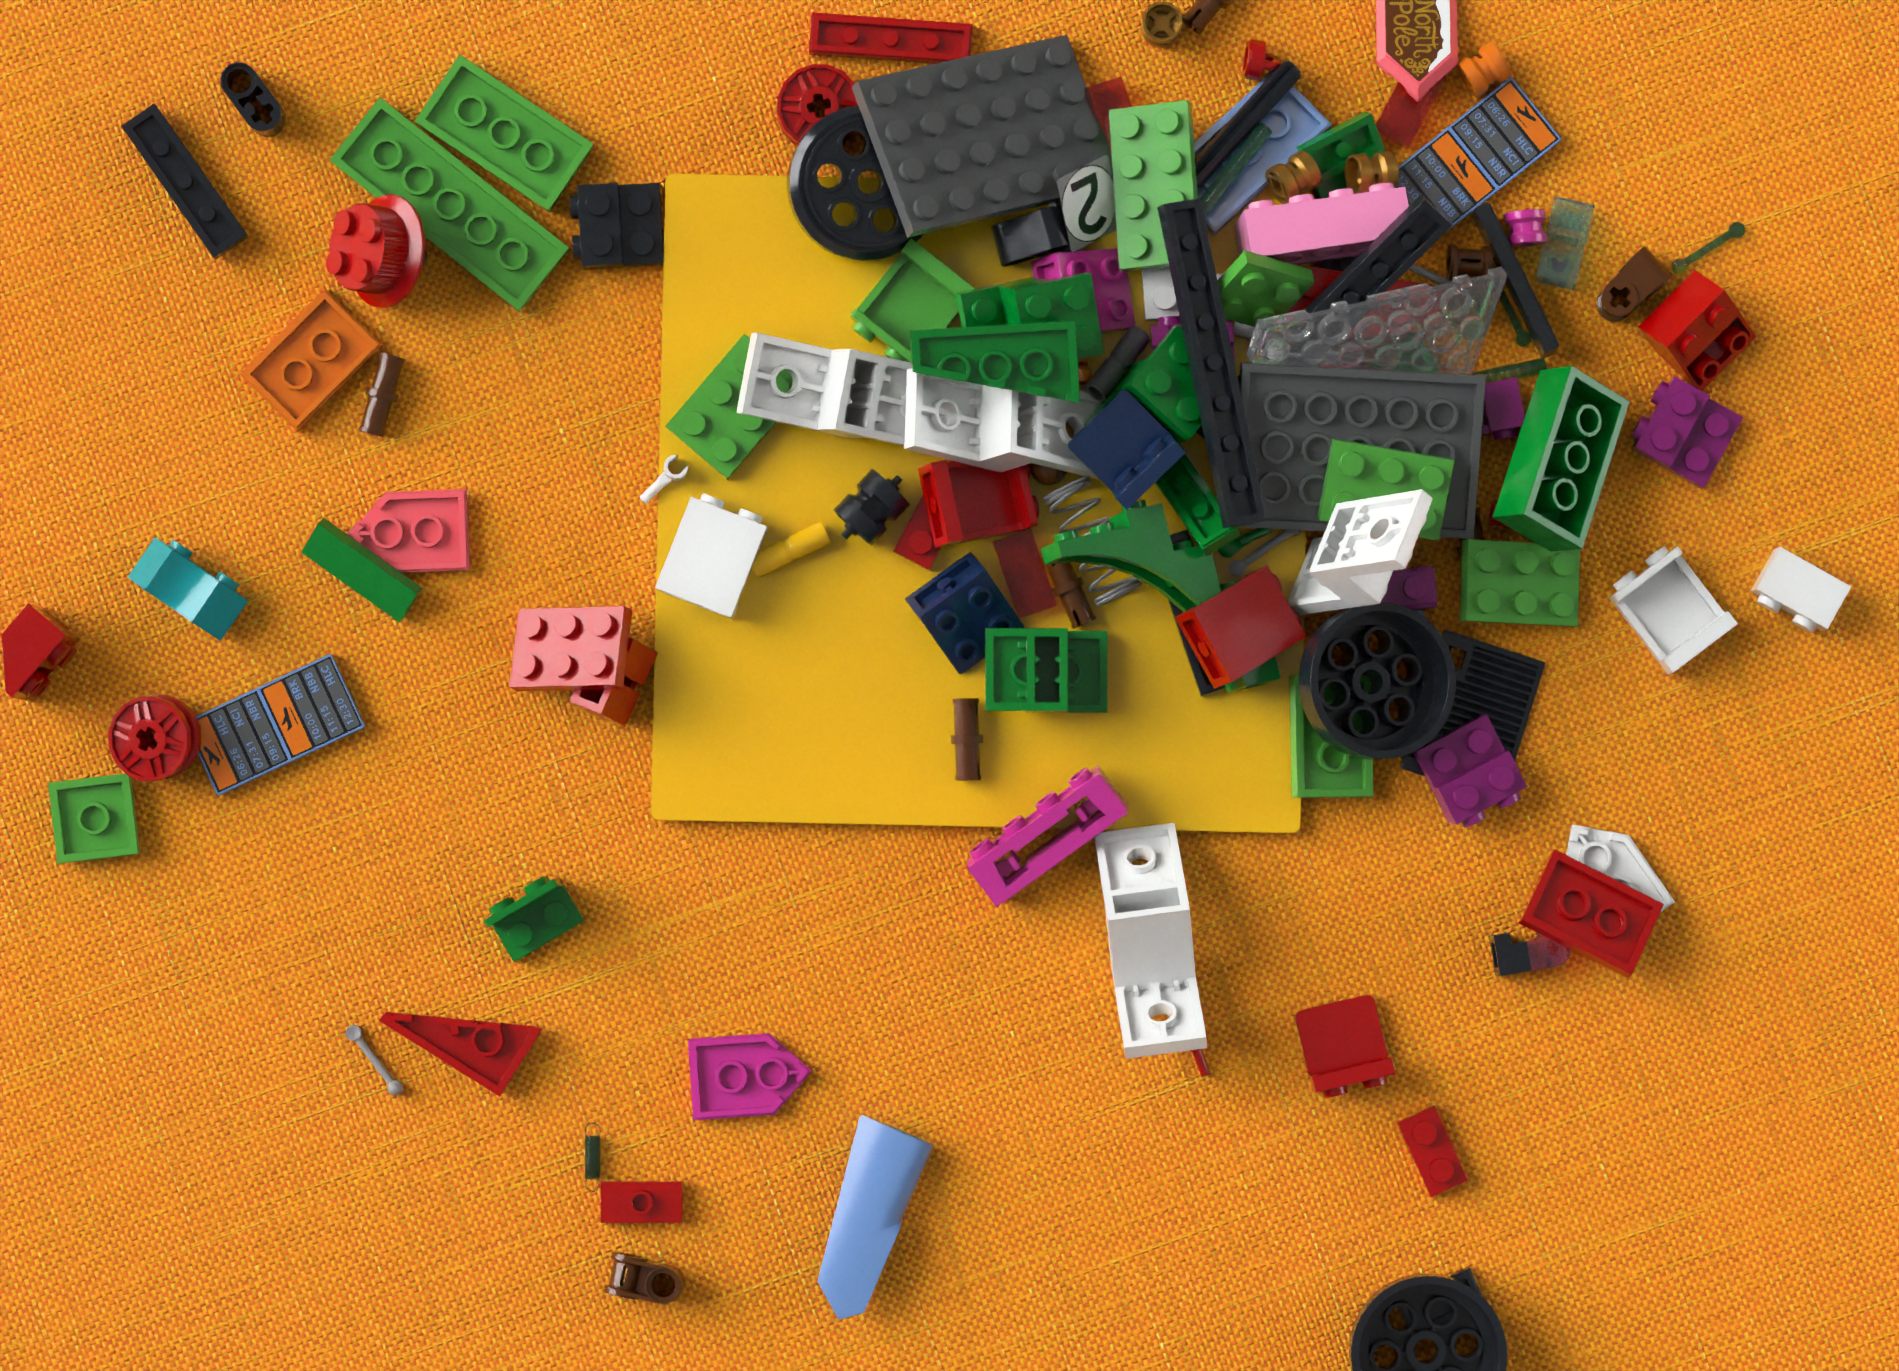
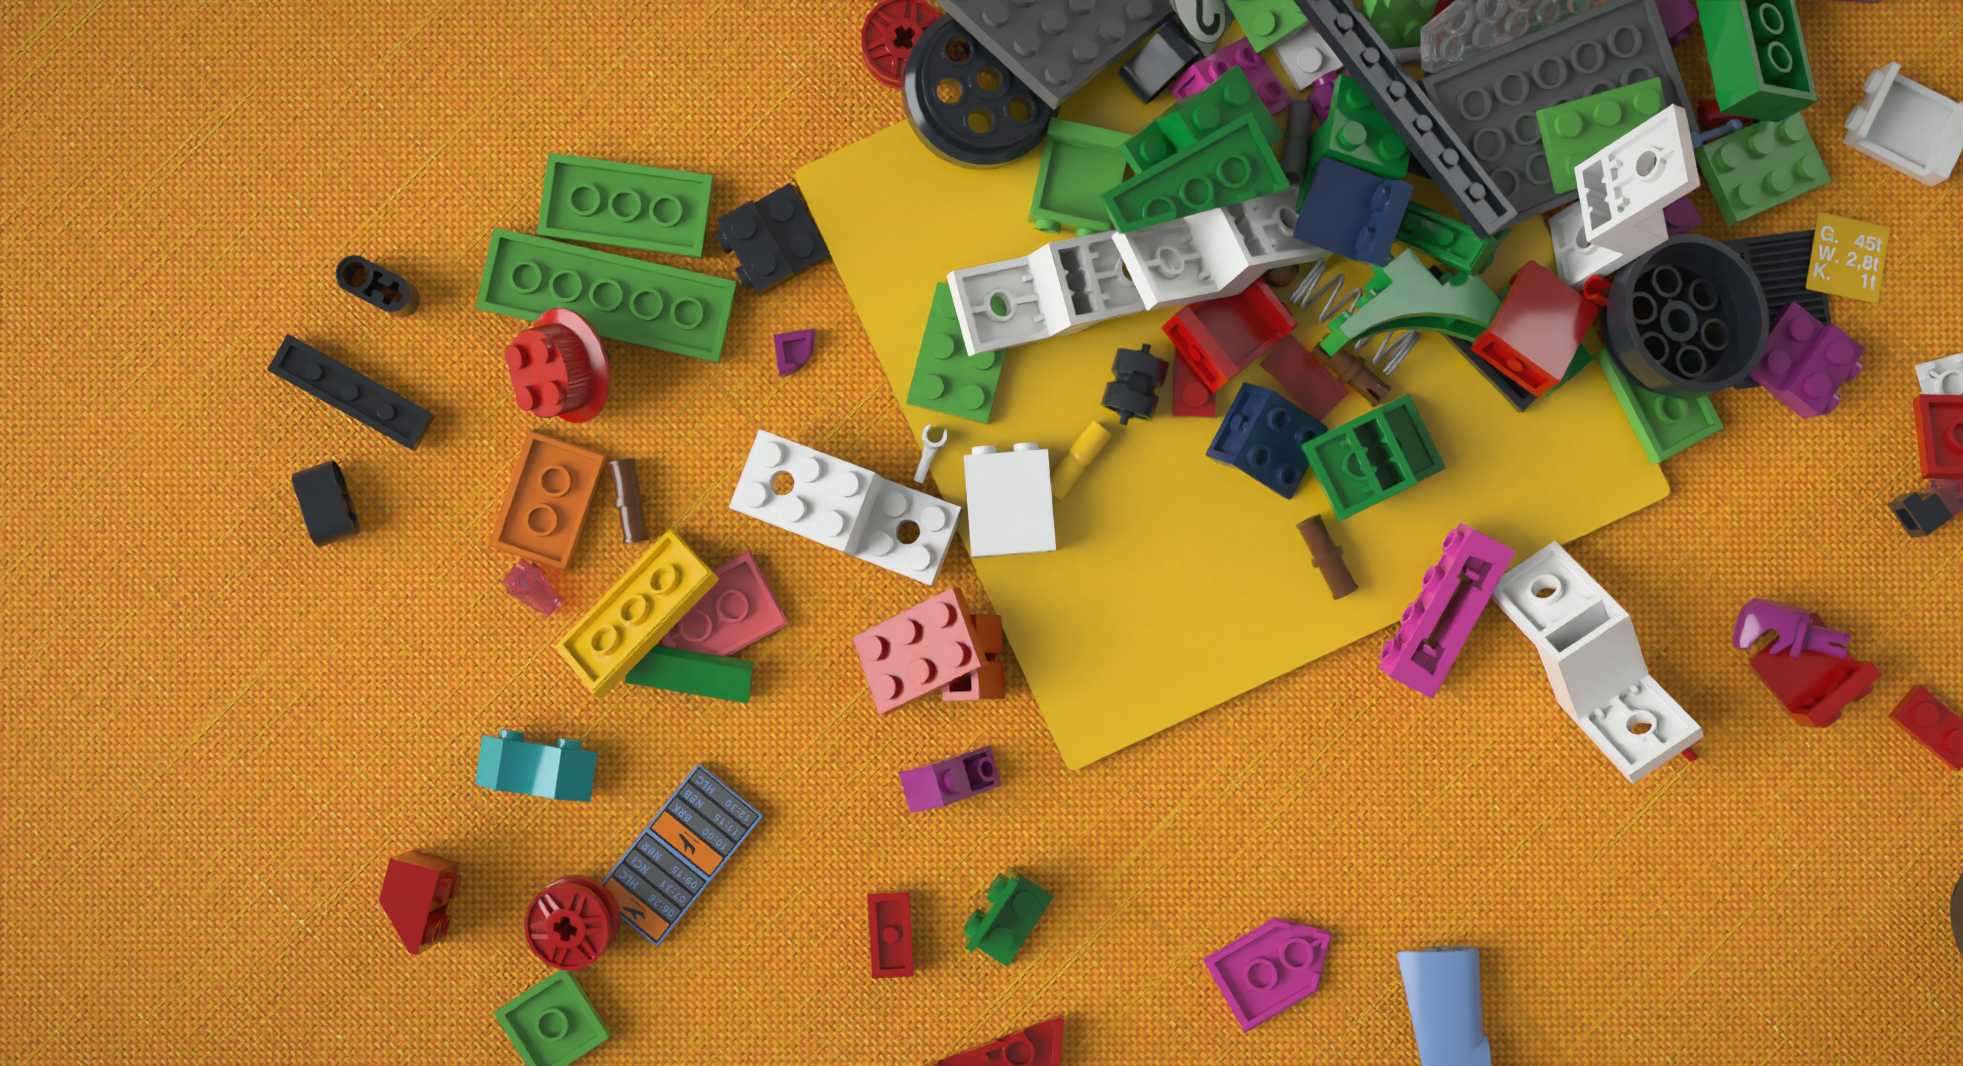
camera: 25 degrees left, 0 degrees up
light grey hinge [1229,529,1302,576] -> none
none -> black beam [292,460,360,548]
none -> clear pink cone [500,558,564,618]
none -> yellow tile [554,528,719,700]
none -> white bracket [729,429,964,587]
none -> magenta tile [773,329,816,377]
none -> red plate [867,890,915,979]
none -> magenta slope [899,746,1001,813]
none -> red hand [1579,275,1613,306]
none -> medium blue hinge [1690,118,1743,150]
none -> magenta piece [1732,597,1851,659]
none -> yellow sticker [1806,212,1891,304]

